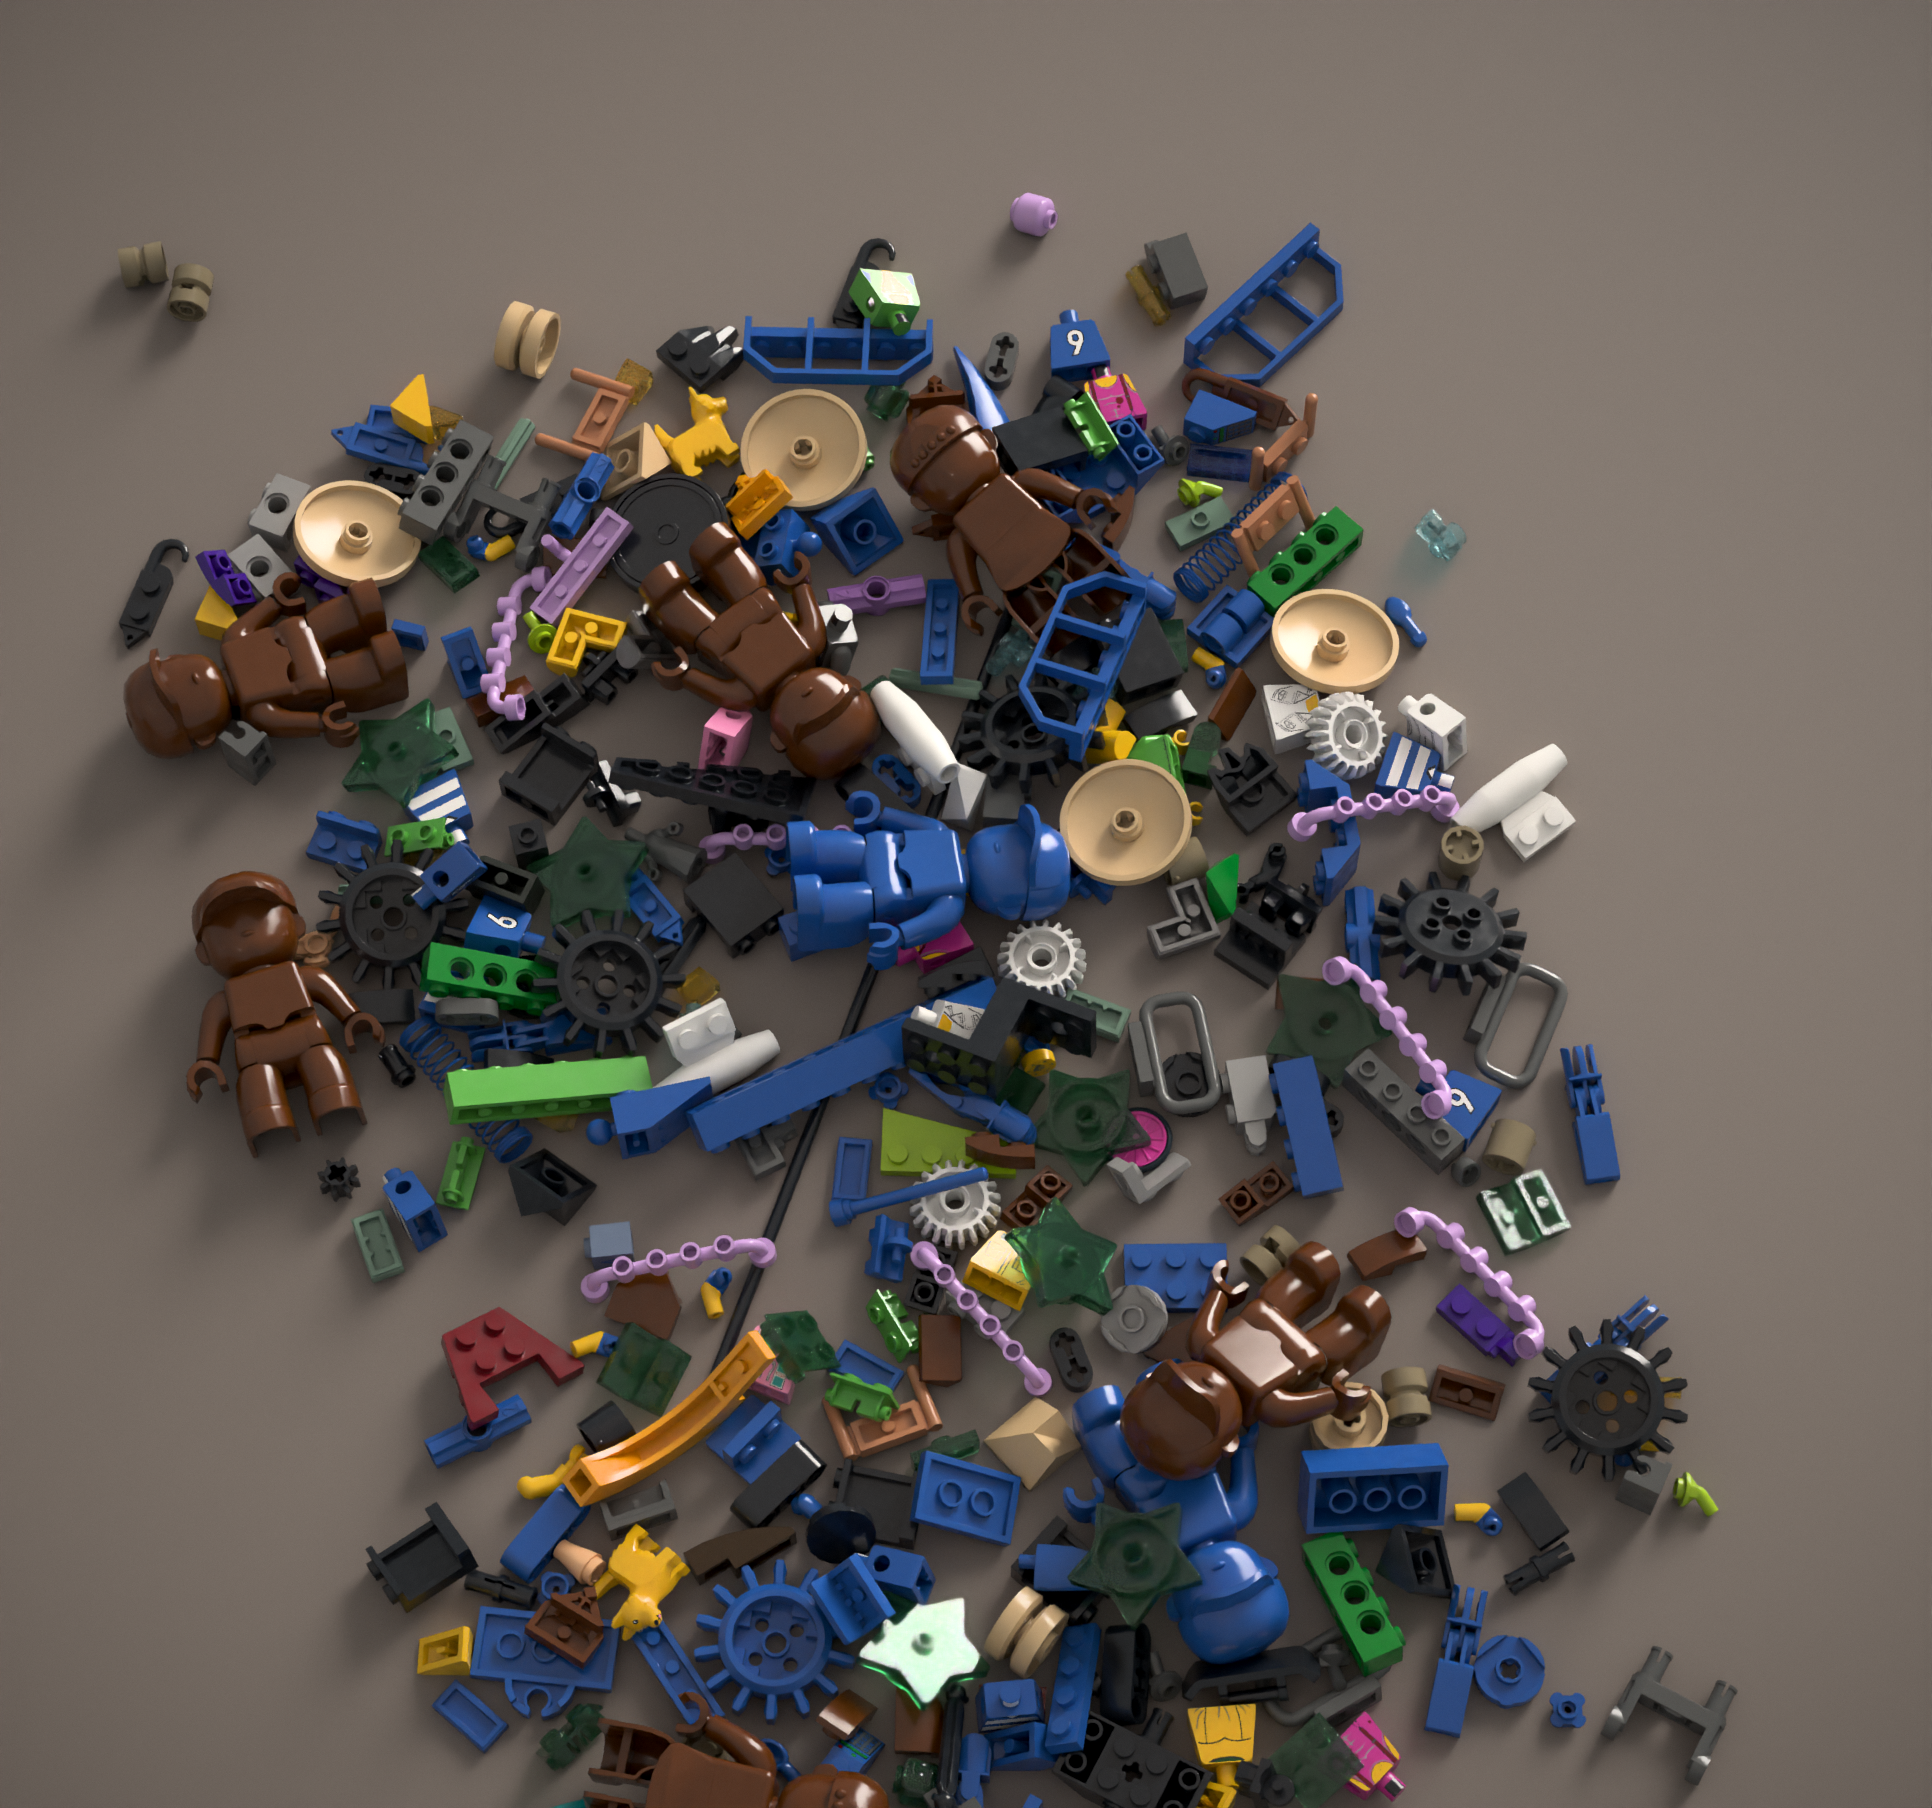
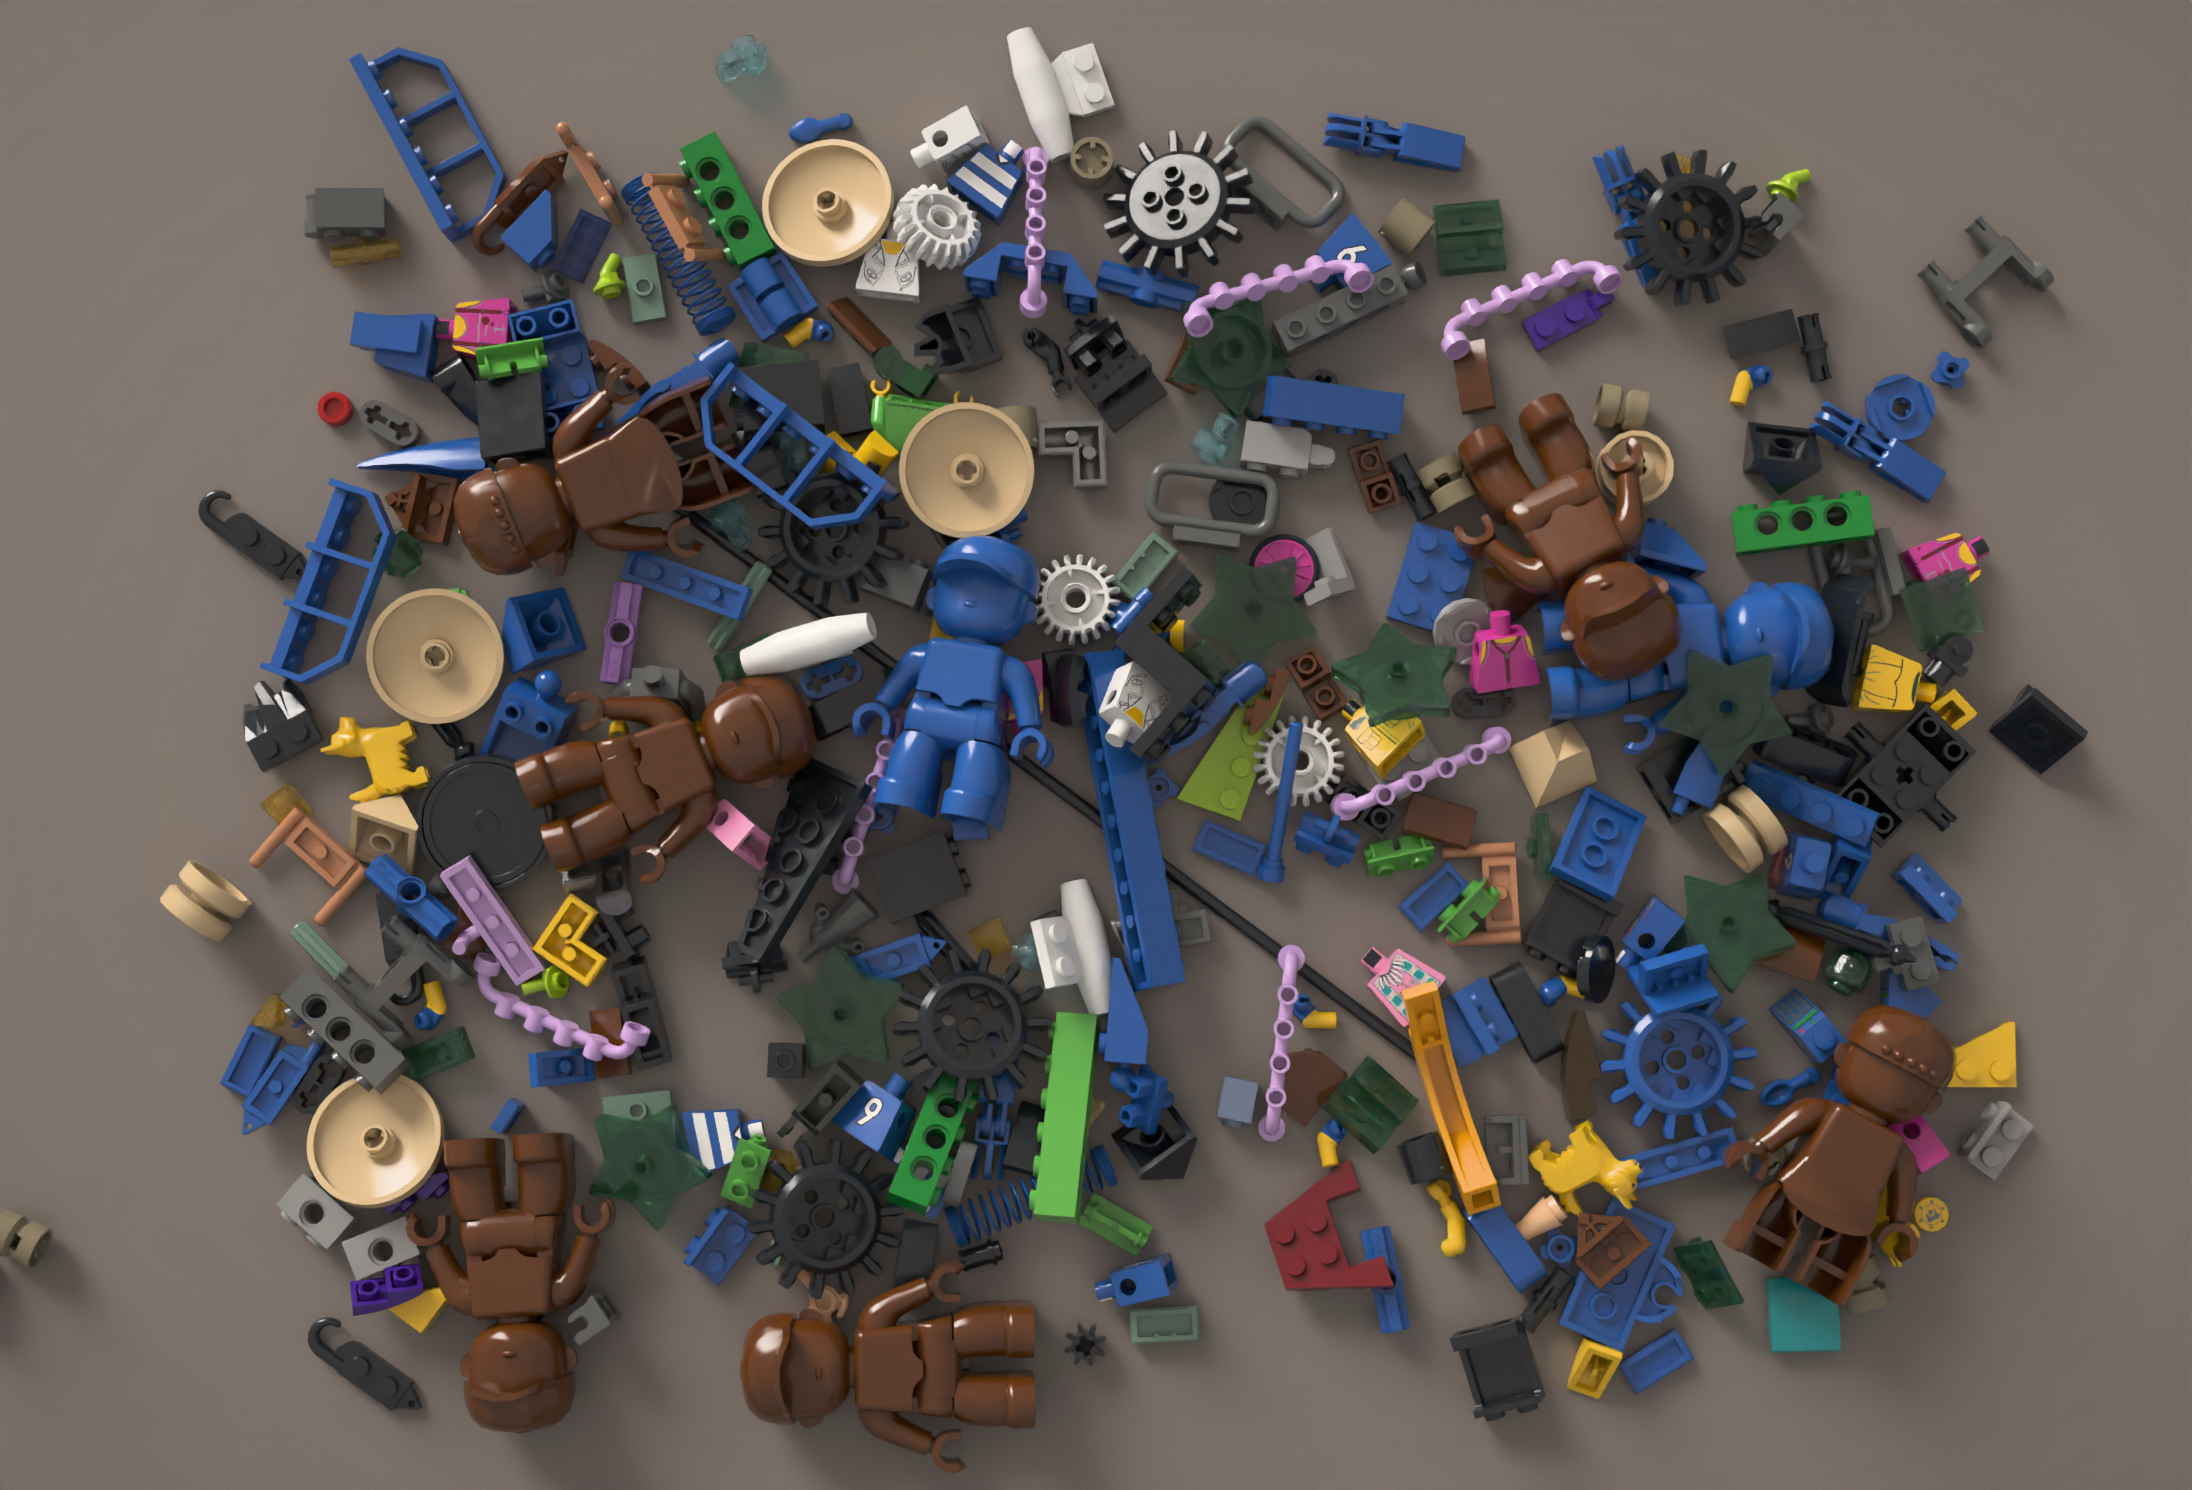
camera: 70 degrees left, 20 degrees up
yellow slope [390,374,435,444] -> none
blue torso [411,841,488,910] -> none
black panel [499,722,599,826] -> none
light orange slope [725,469,793,540] -> none
clear green hinge [759,1310,841,1384] -> none
reddish brown slope [815,1689,878,1741] -> none
bright green torso [849,269,920,336] -> none
white slope [941,763,987,831] -> none
lavender head [1010,193,1058,237] -> none
green slope [1206,853,1239,924] -> none
blue brick [1297,1443,1449,1534] -> none
reddish brown slope [1428,1364,1505,1421] -> none
none -> red tile [317,392,354,427]
none -> blue tile [350,311,424,355]
none -> blue hips [1118,1064,1175,1135]
none -> clear light blue plate [1191,412,1241,465]
none -> black pin [1387,453,1437,522]
none -> dark pink torso [1469,610,1540,693]
none -> blue slope [1630,518,1707,580]

